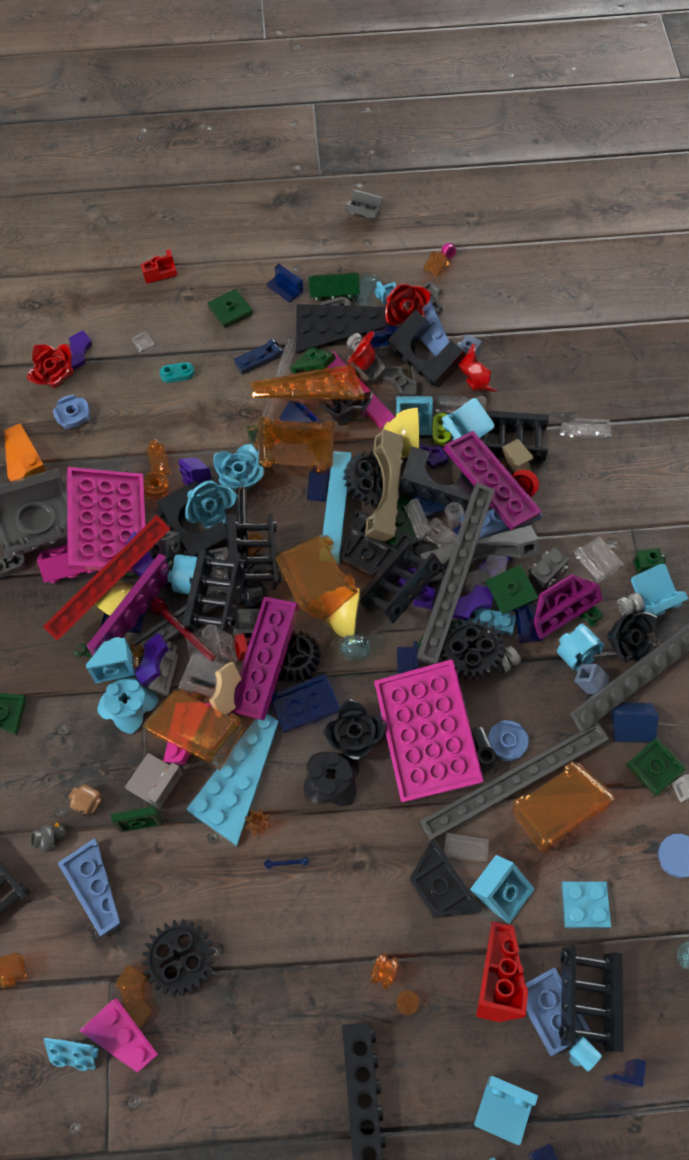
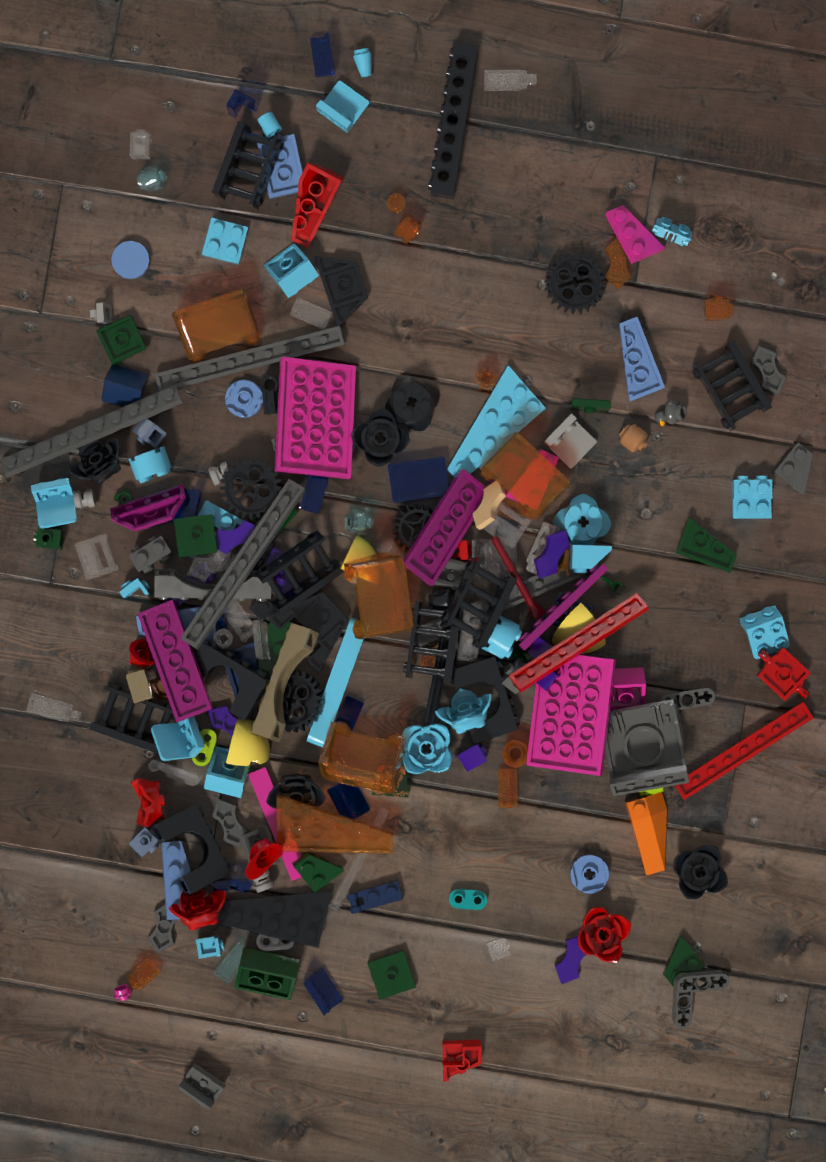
camera: 170 degrees left, 25 degrees up
clear blue hinge [264,857,309,869] -> none
none -> medium azure bracket [119,578,151,599]

